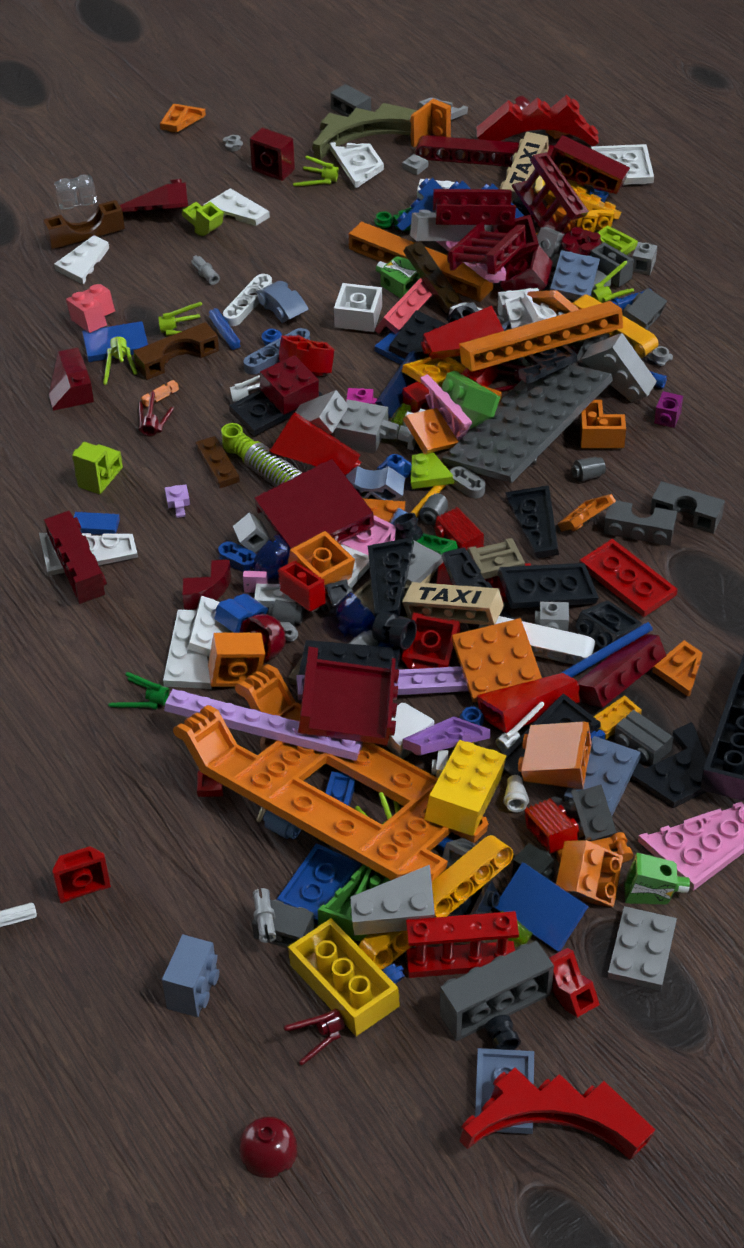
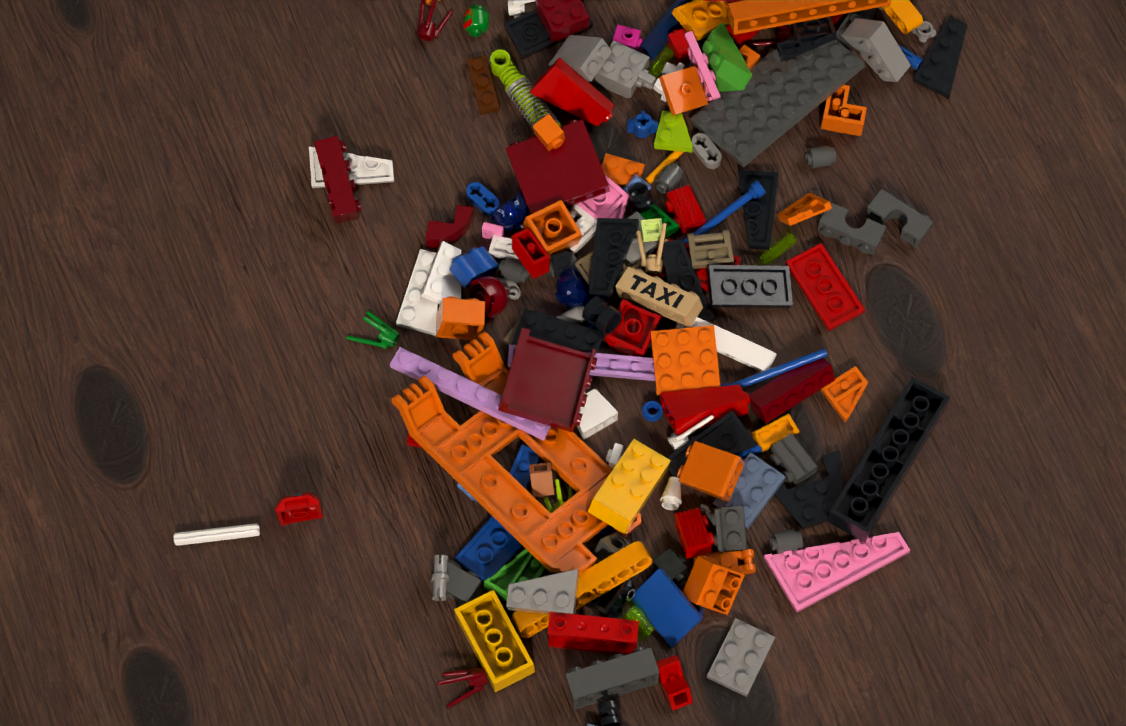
camera: 10 degrees right, 20 degrees up
lime brick [72,442,123,495] -> none
blue tile [74,512,120,535] -> none
sand blue brick [162,934,220,1017] -> none
lavender plate [165,484,190,518] -> none
light grey brick [233,512,271,553] -> none
sand blue brick [345,466,405,501] -> none
blue plate [382,964,405,984] -> none
medium lavender wing [403,716,490,755] -> none
light grey brick [535,602,569,632] -> none
black plate [575,600,643,648] -> none
bright green torso [624,853,690,905] -> none
magenta brick [654,391,683,428] -> none
none -> green head [463,5,490,37]
none -> nougat brick [529,462,554,498]
none -> orange brick [532,114,565,151]
none -> tan plant [637,223,668,274]
none -> yellowish green plate [640,218,662,242]
none -> blue piece [682,180,766,244]
none -> clear neon green axle [760,233,797,265]
none -> dark grey brick [769,529,803,554]
none -> black wing [913,16,967,99]

